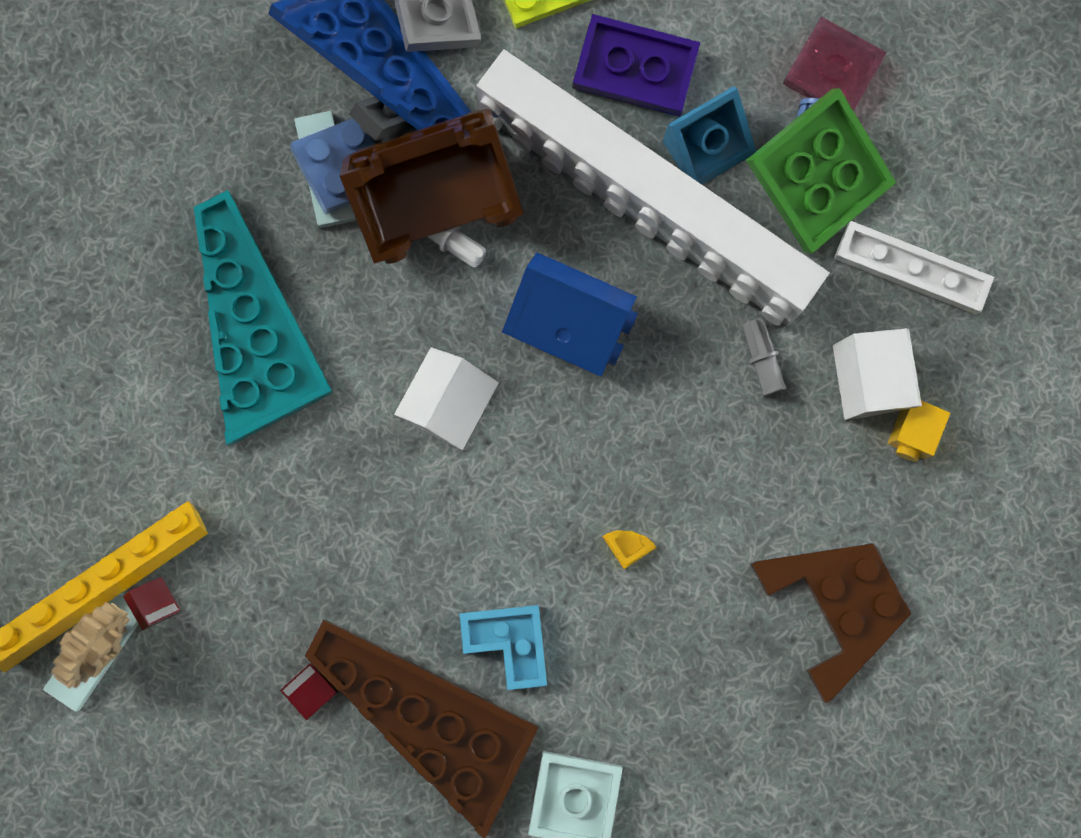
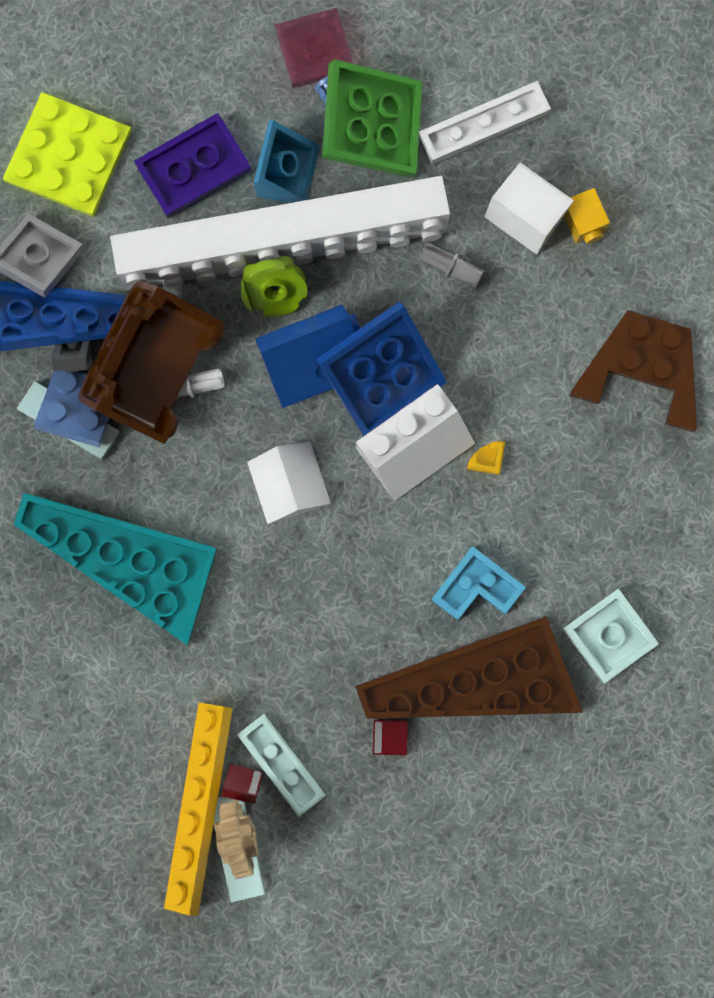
camera: 40 degrees left, 0 degrees up
none -> light aqua tile [237,714,326,817]
none -> lime plate [240,256,308,317]
none -> blue plate [316,302,447,436]
none -> white slope [356,384,475,501]

